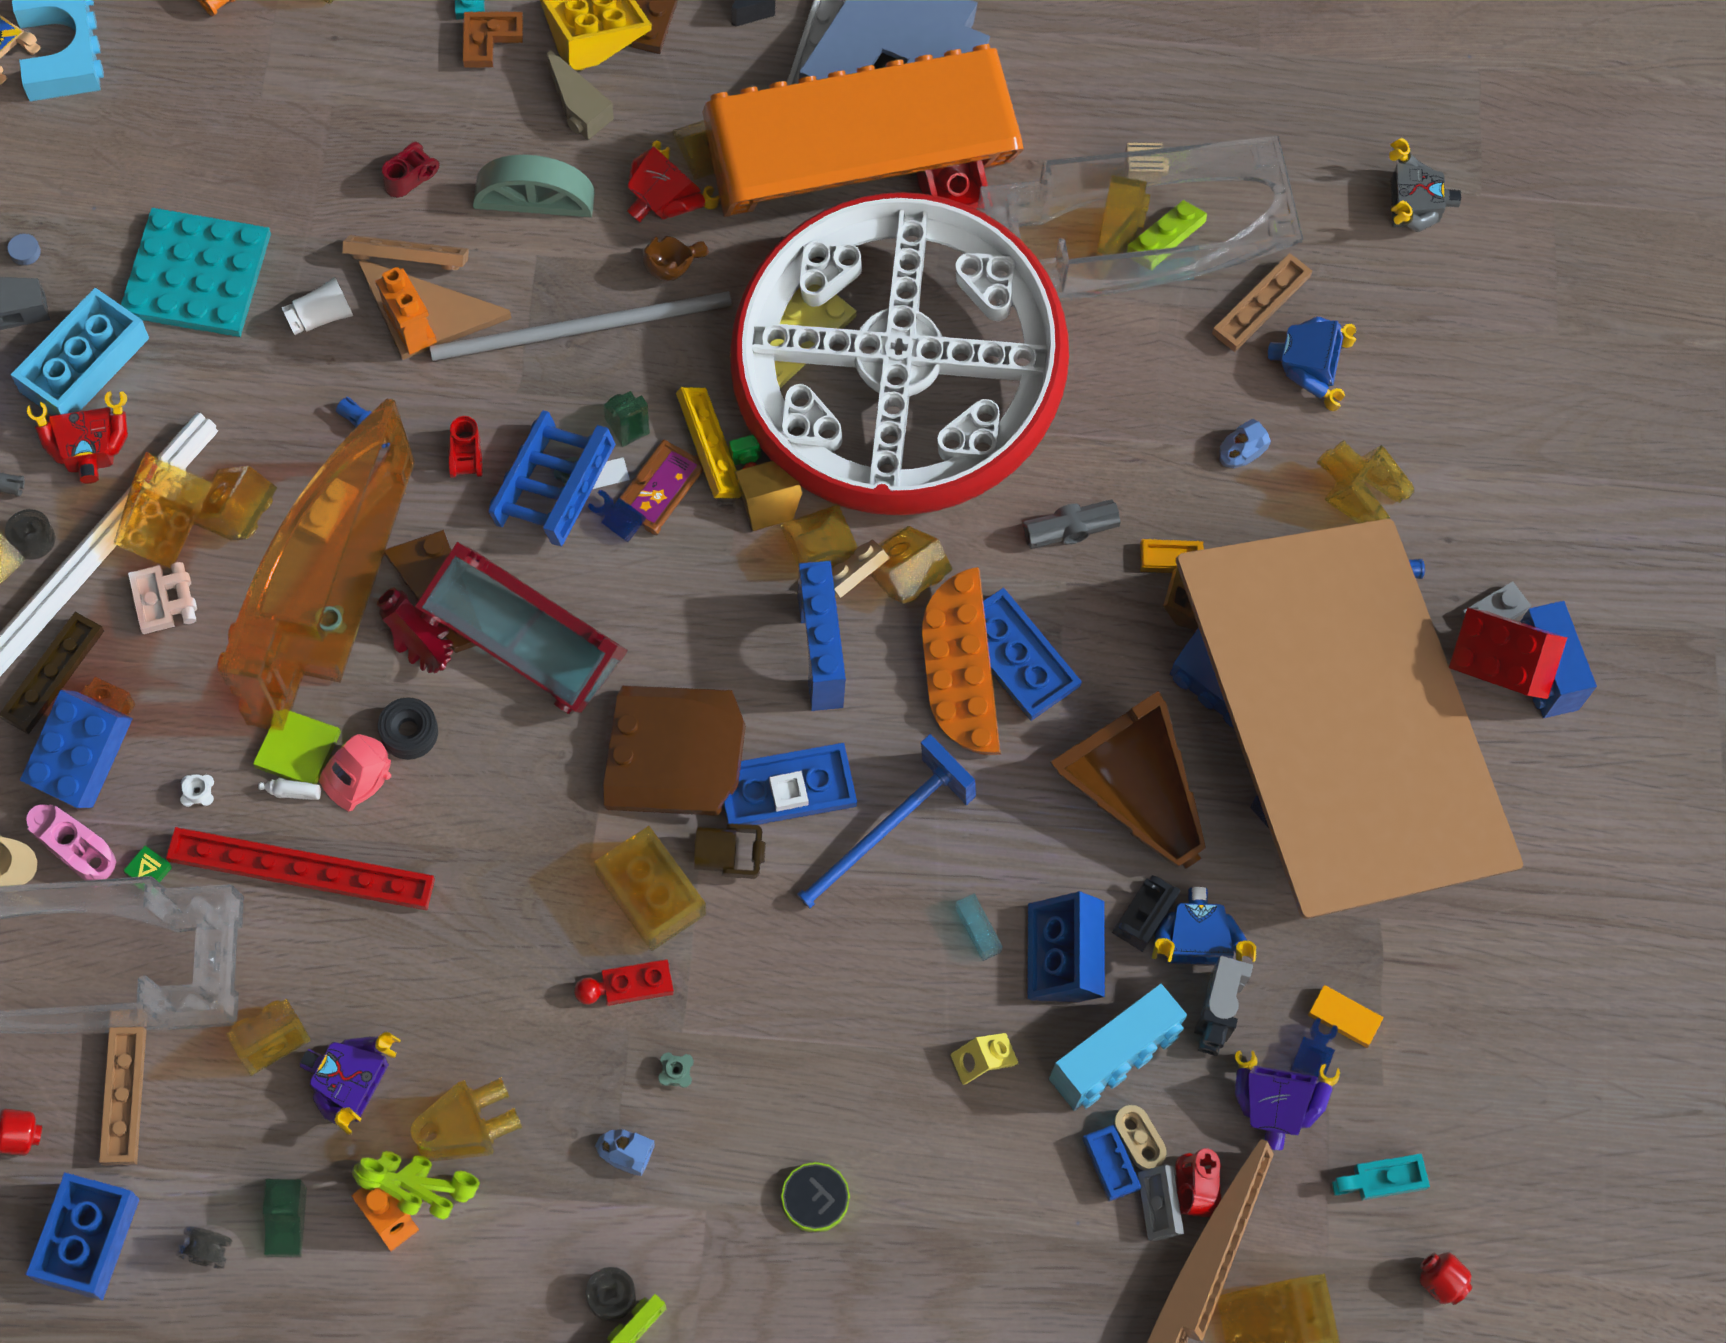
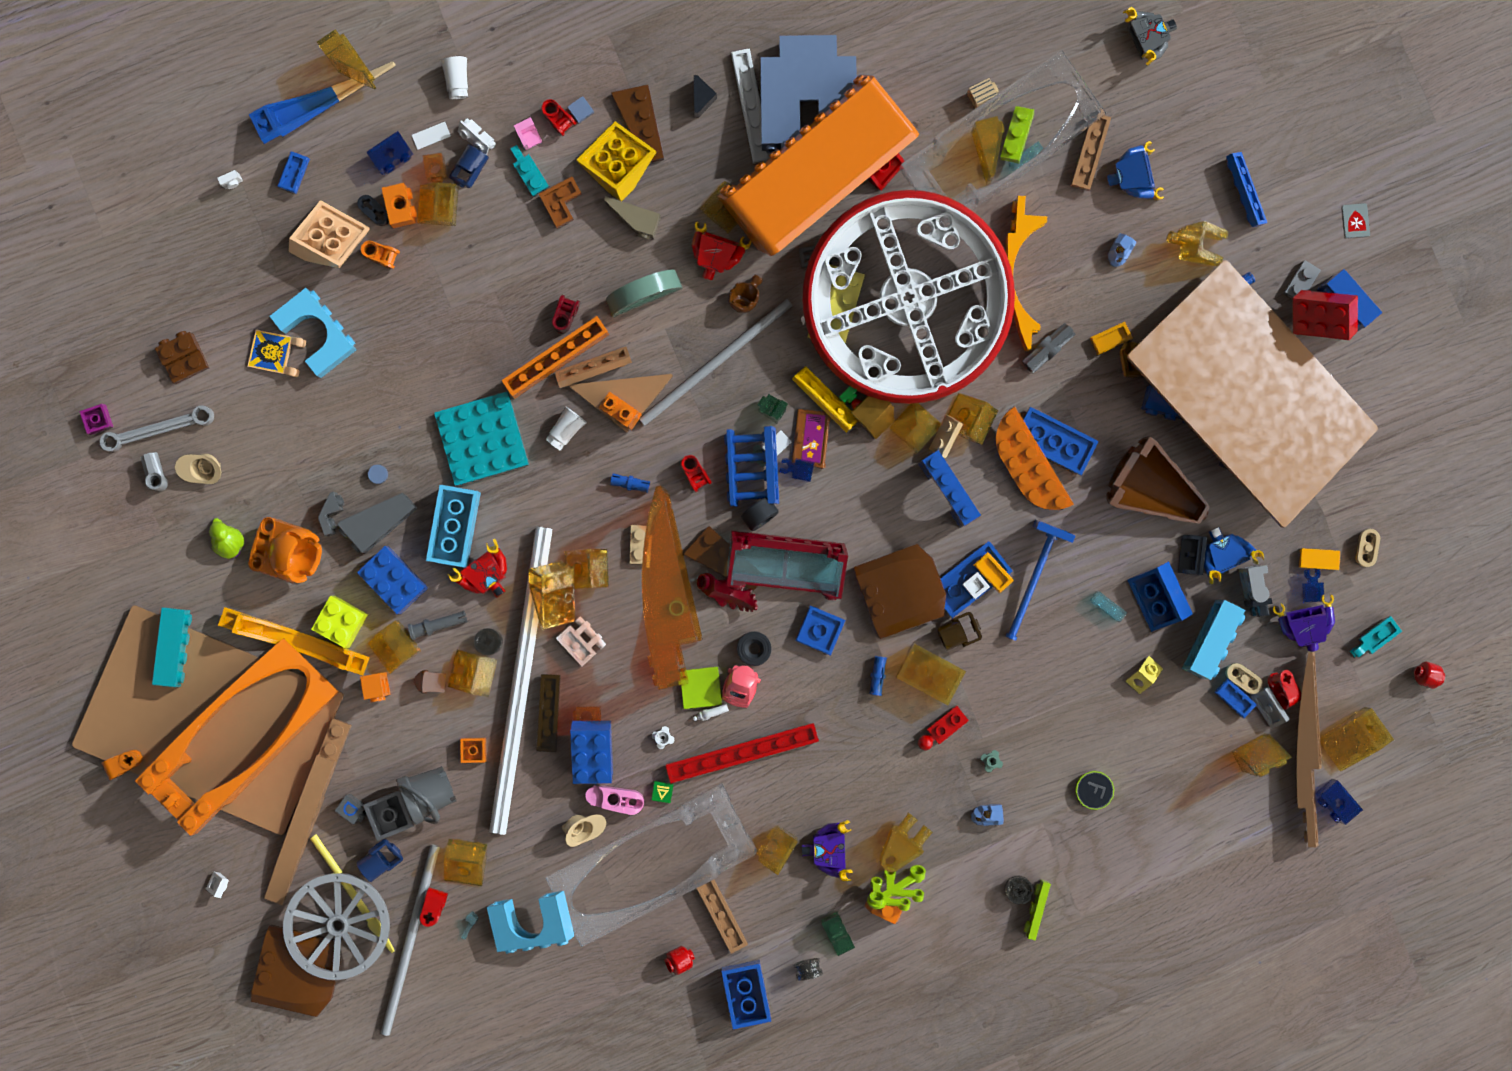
camera: 20 degrees left, 20 degrees up
none -> orange brick [501,316,609,399]
none -> black tyre [741,497,779,531]
none -> blue plate [795,605,846,656]
none -> blue pin [869,656,887,696]
none -> light orange tile [973,552,1014,593]
none -> light orange slope [1006,196,1047,352]
none -> blue plate [1226,152,1267,227]
none -> clear yellow slope [1231,733,1291,777]
none -> light grey sticker [1343,203,1370,238]
none -> tan plate [1355,529,1380,567]

